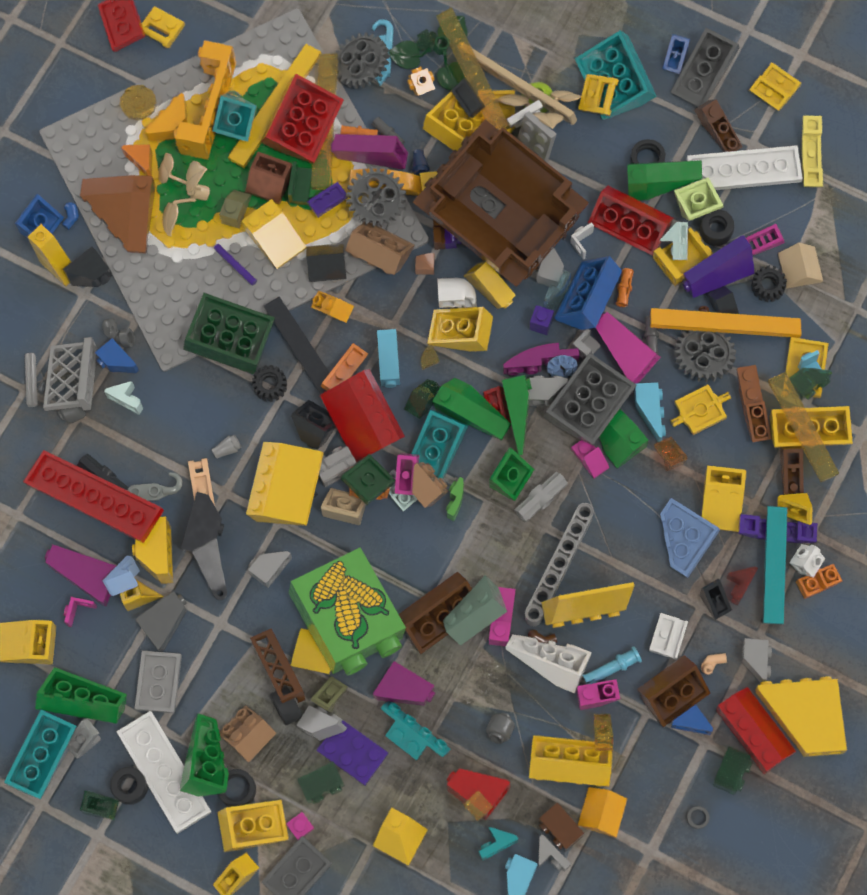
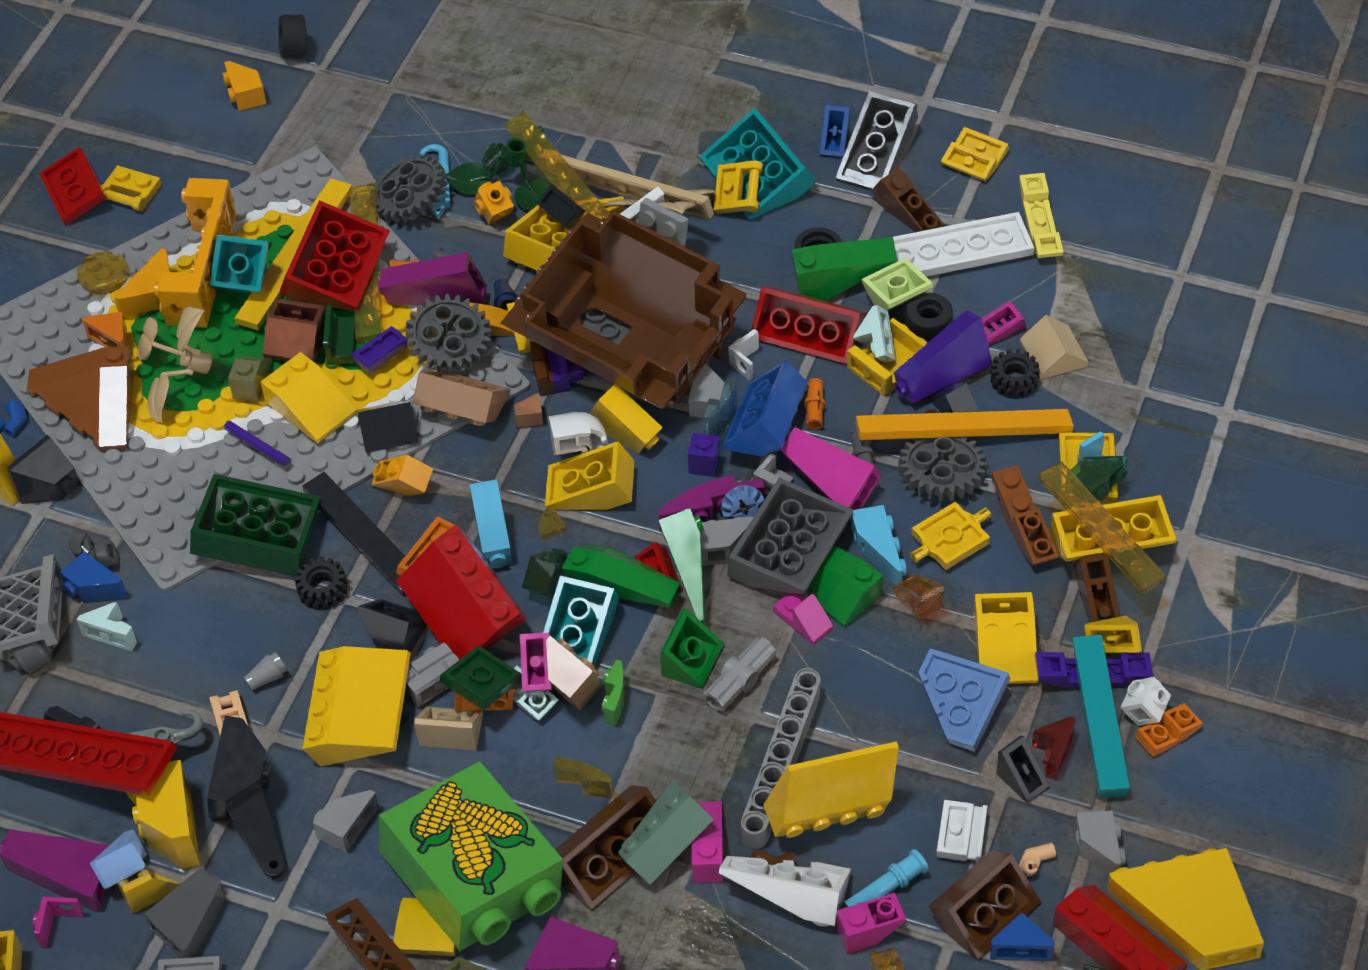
camera: 10 degrees left, 20 degrees down
none -> clear yellow slope [554,757,613,798]

